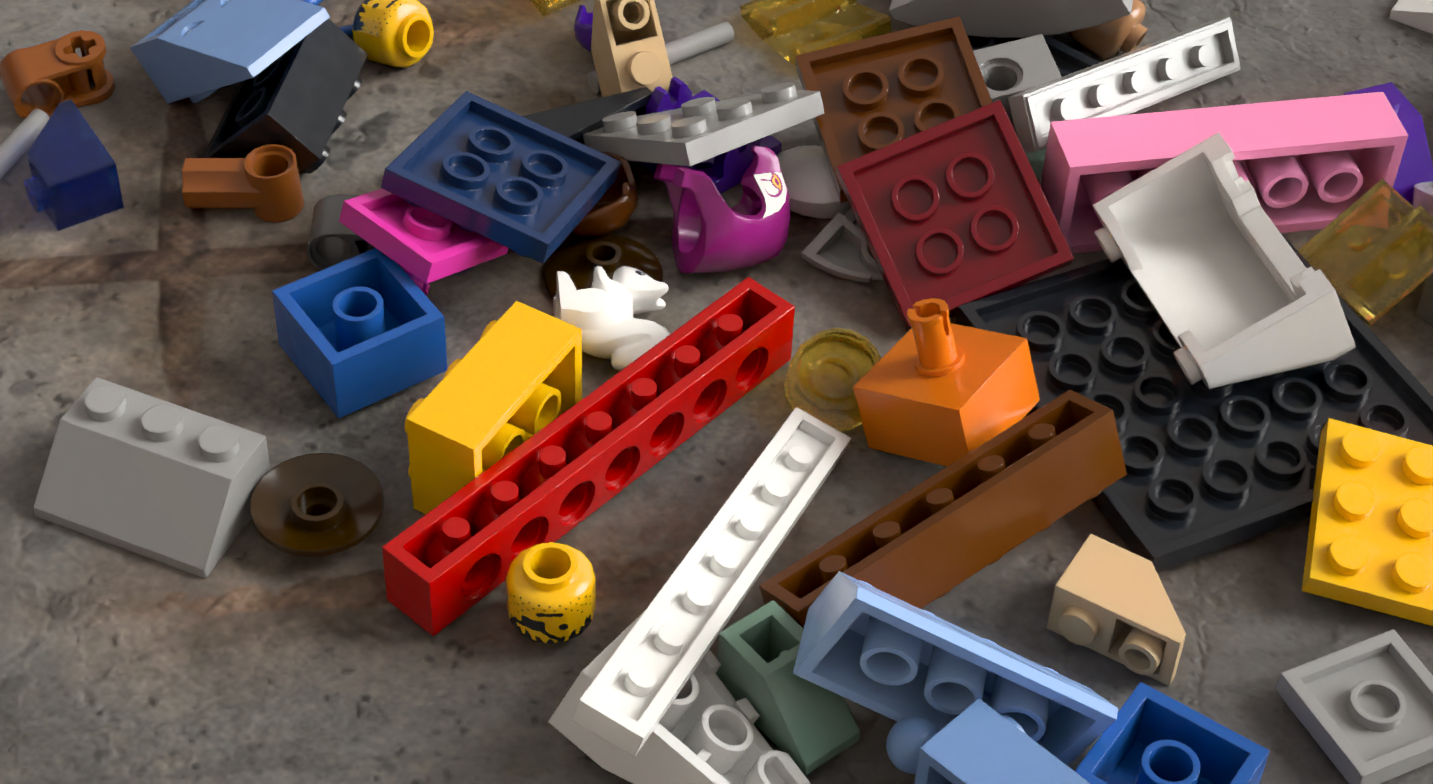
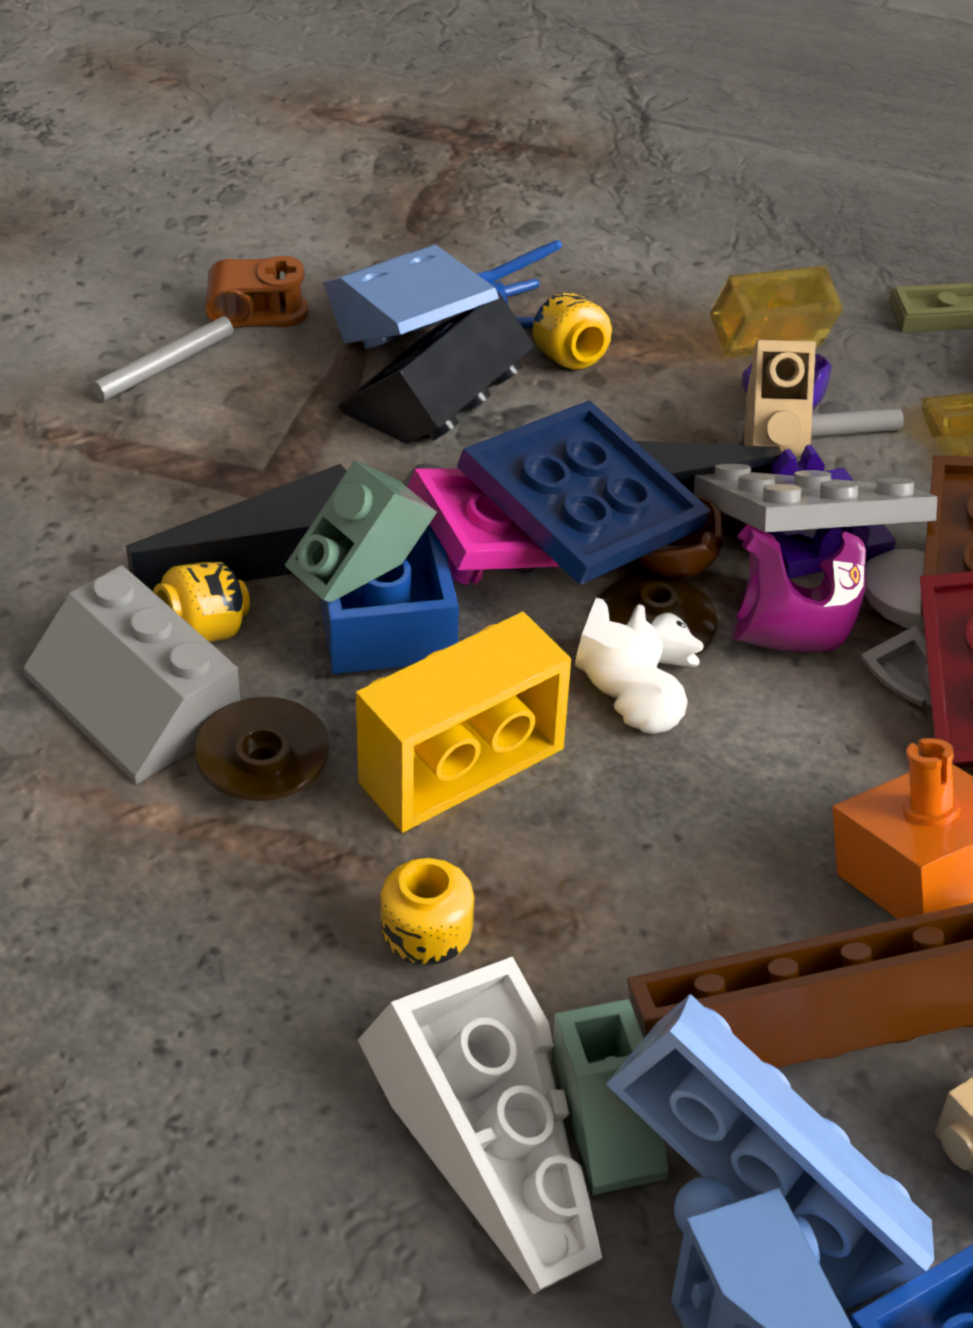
camera: 25 degrees right, 0 degrees up
clear blue slope [24,99,124,231] -> none
dark orange piece [182,144,304,222] -> none
red brick [382,277,795,636] -> none
white plate [570,407,851,758] -> none
clear yellow hat [783,327,881,432] -> none
none -> black slope [126,464,347,592]
none -> yellow head [153,561,250,643]
none -> sand green slope [285,460,437,603]

